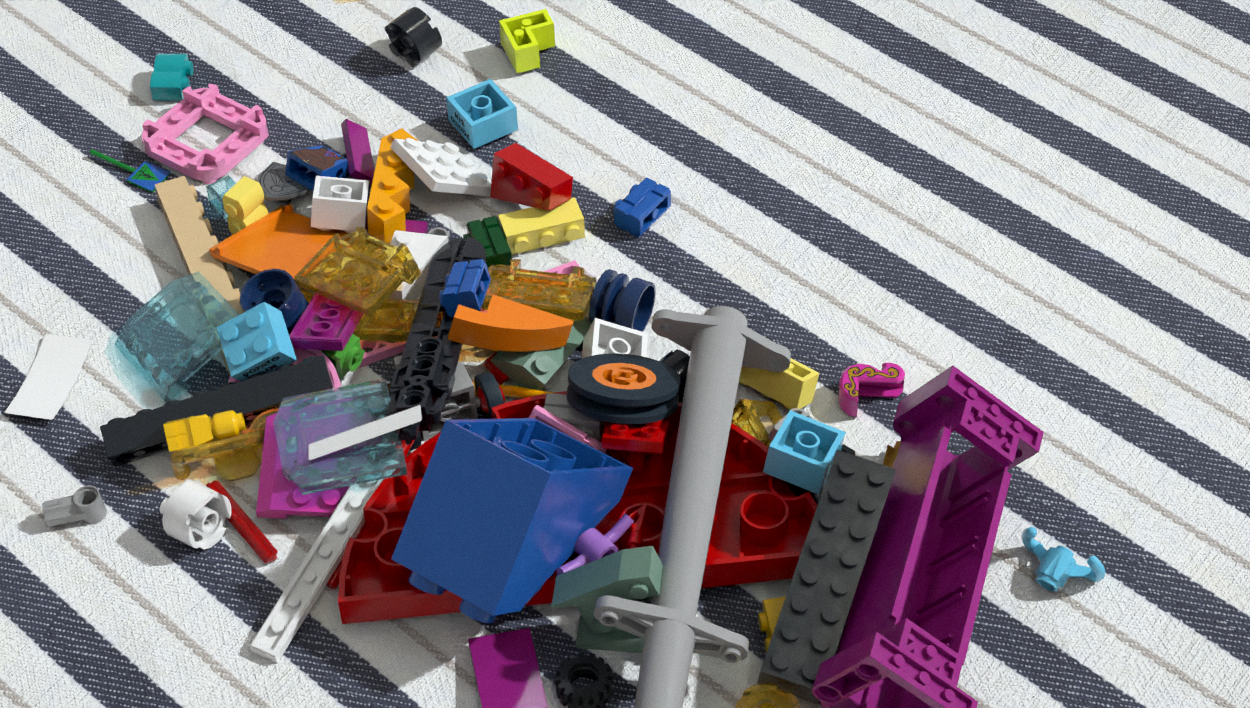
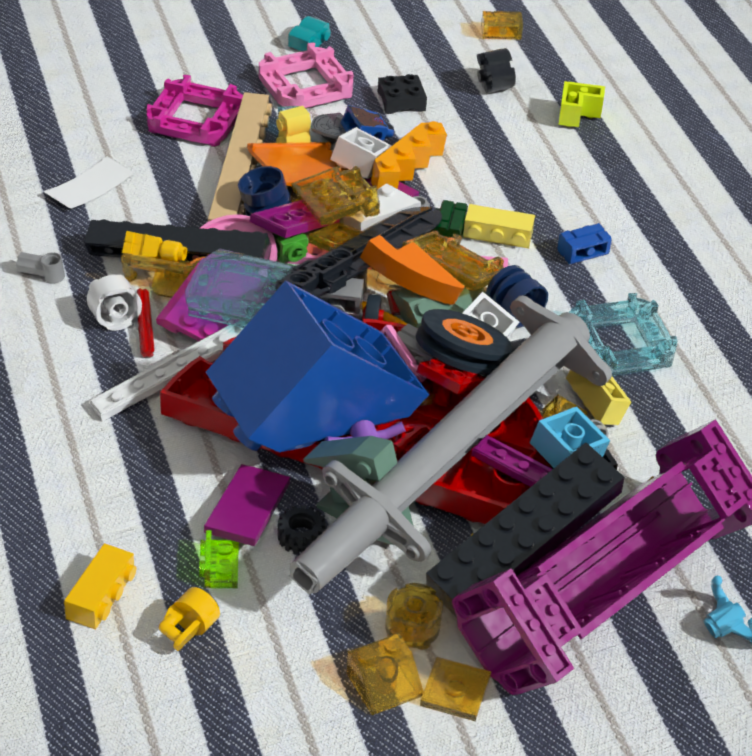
camera: 25 degrees right, 5 degrees down
piece [89,149,171,193] -> none
clear light blue wedge [114,271,240,402] -> none
medium azure brick [216,302,297,381] -> none
white sticker [308,405,422,460] -> none
magenta tile [341,119,375,185] -> none
white plate [390,138,491,196] -> none
blue brick [439,259,491,318] -> none
medium azure brick [446,79,518,149] -> none
red wedge [490,143,573,211] -> none
dark pink animal [838,362,905,417] -> none
none -> dark pink plate [147,75,243,147]
none -> black brick [377,74,427,114]
none -> magenta tile [471,435,552,487]
none -> clear light blue plate [569,293,678,376]

